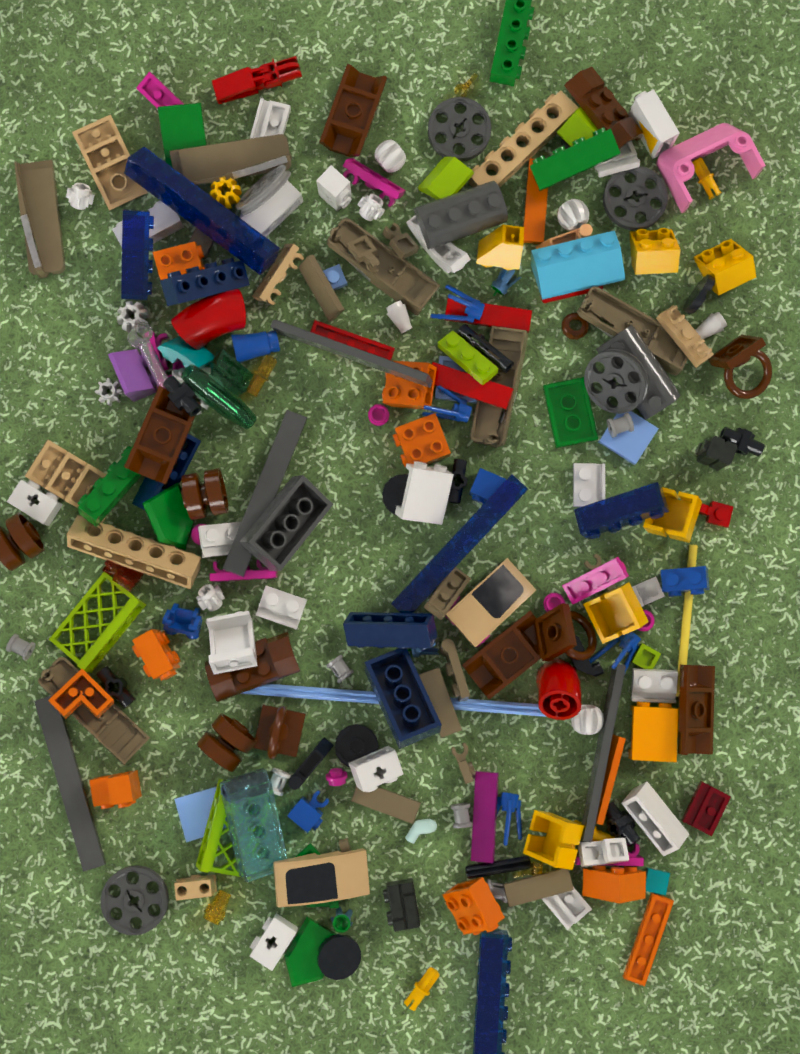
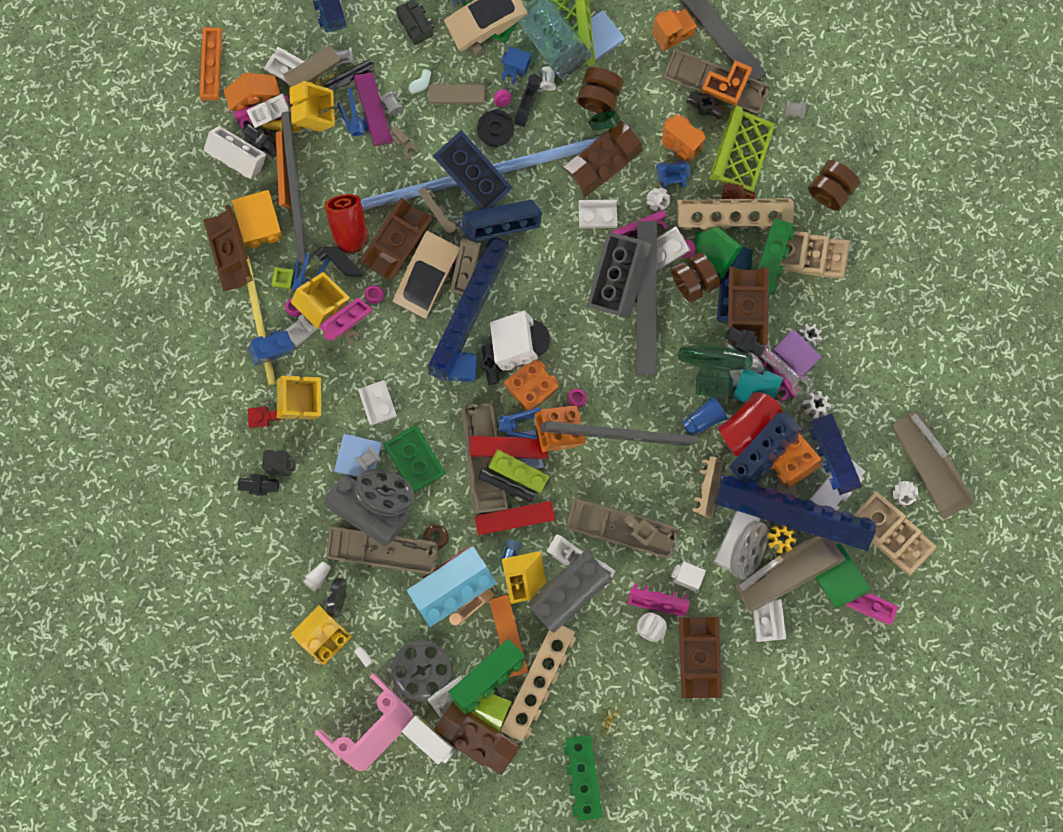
camera: 160 degrees right, 5 degrees down
white brick [7,480,63,526] -> none
white panel [206,611,258,674] -> none
red arm [212,56,302,104] -> none
clear yellow axle [245,355,277,397] -> none
reddish brown tile [253,704,306,759] -> none
dark tan tile [298,255,345,322] -> none
red tile [310,320,395,360] -> none
light blue plate [323,264,348,291] -> none
light grey bush [326,655,354,684] -> none
white brick [349,746,403,792] -> none
white gear [357,194,385,221] -> none
dark tan plate [382,223,420,260] -> none
white cone [386,300,413,334] -> none
lime slope [417,157,474,200] -> none
dark tan tile [419,667,462,738] -> none
dark grey wedge [428,97,491,162] -> none
blue plant [430,285,485,323] -> none
orange brick [442,877,505,935] -> none
reddish brown tile [534,603,597,662] -> none
white piece [557,199,589,231] -> none
white piece [571,705,604,735] -> none
clear blue brick [574,482,669,539] -> none
yellow slope [630,228,681,275] -> none
white plate [631,668,678,703] -> none
teal tile [646,867,670,895] -> none
tan plate [656,305,714,368] -> none
dark red plate [681,781,731,836] -> none
yellow axle [692,157,722,200] -> none
reddish brown tile [708,334,772,399] -> none
none -> white tile [354,647,373,667]
none -> dark green plate [588,110,620,131]

